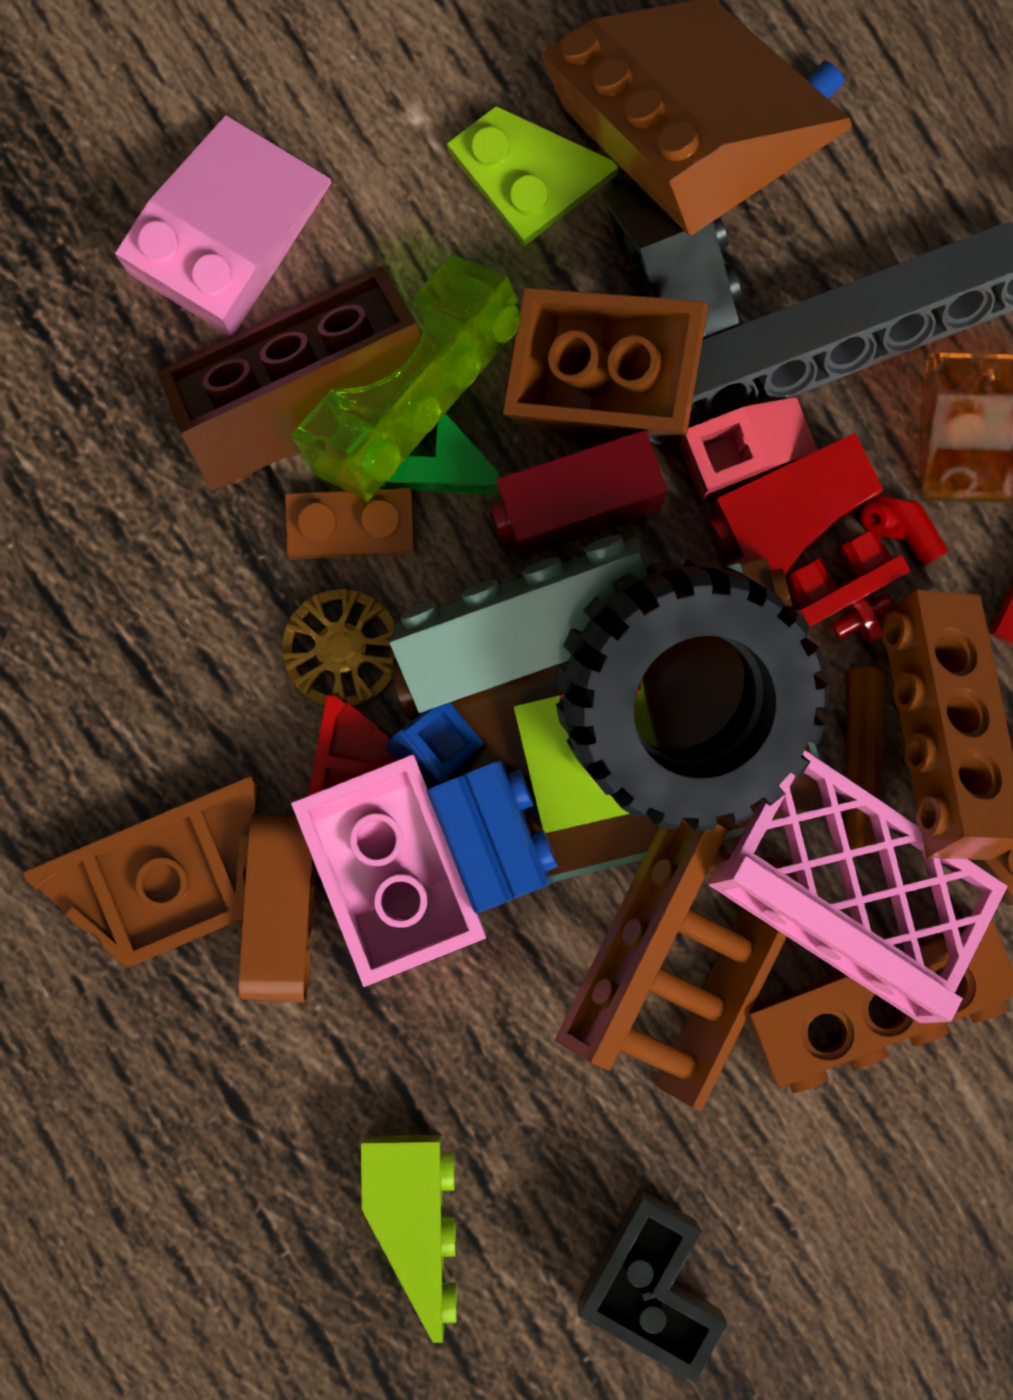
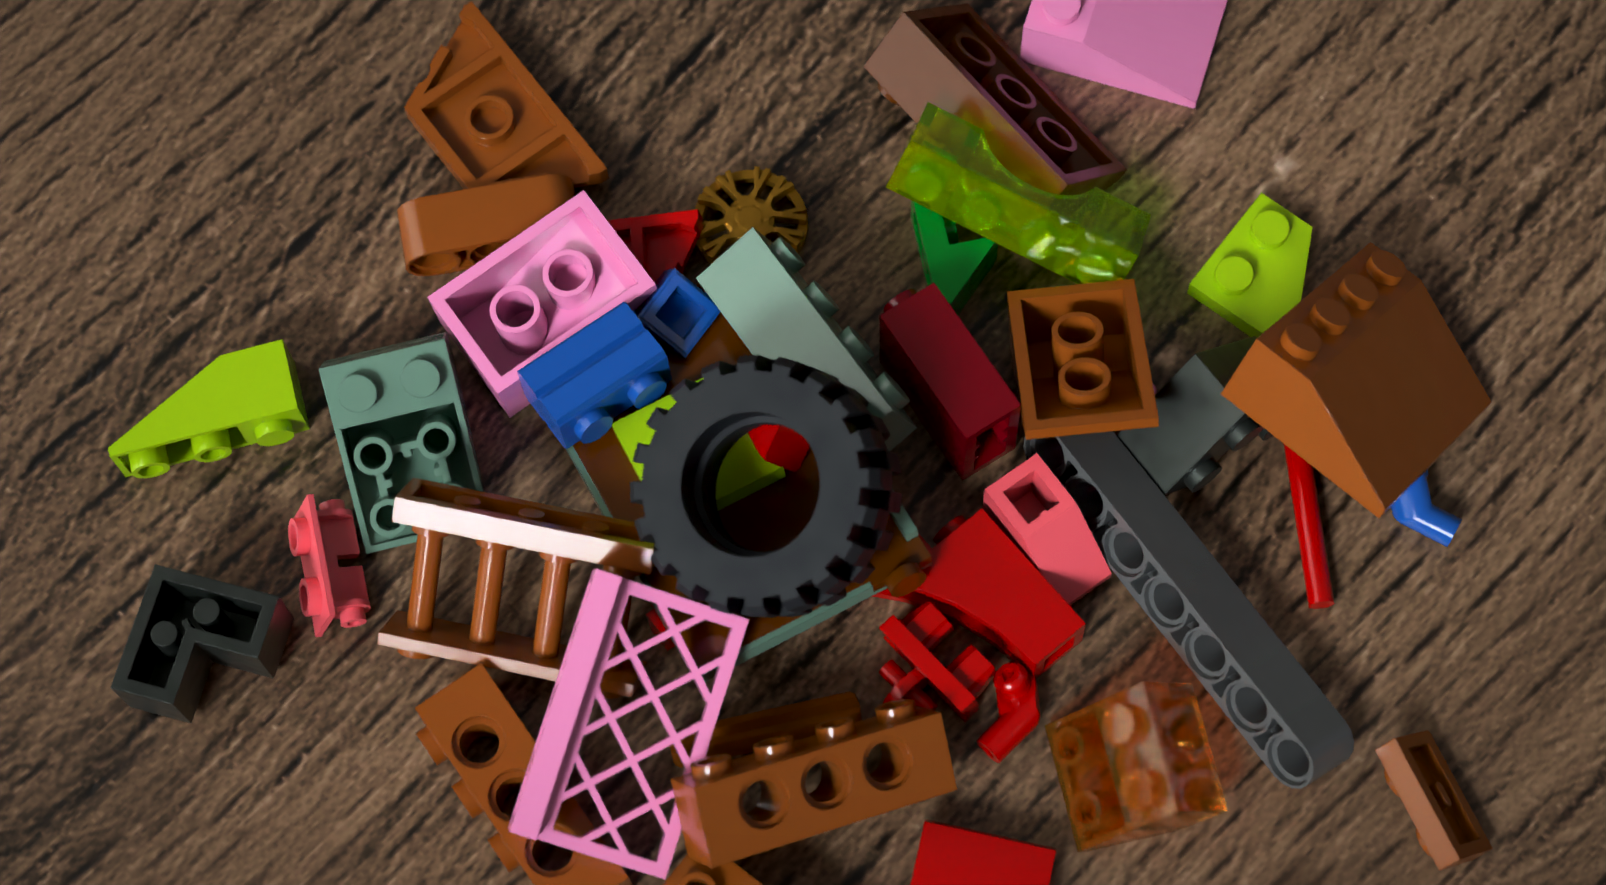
camera: 75 degrees right, 15 degrees down
dark orange plate [285,488,415,560] -> none
none -> coral hinge [288,494,371,637]
none -> sand green slope [319,332,484,554]
none -> red bar [1283,443,1335,609]

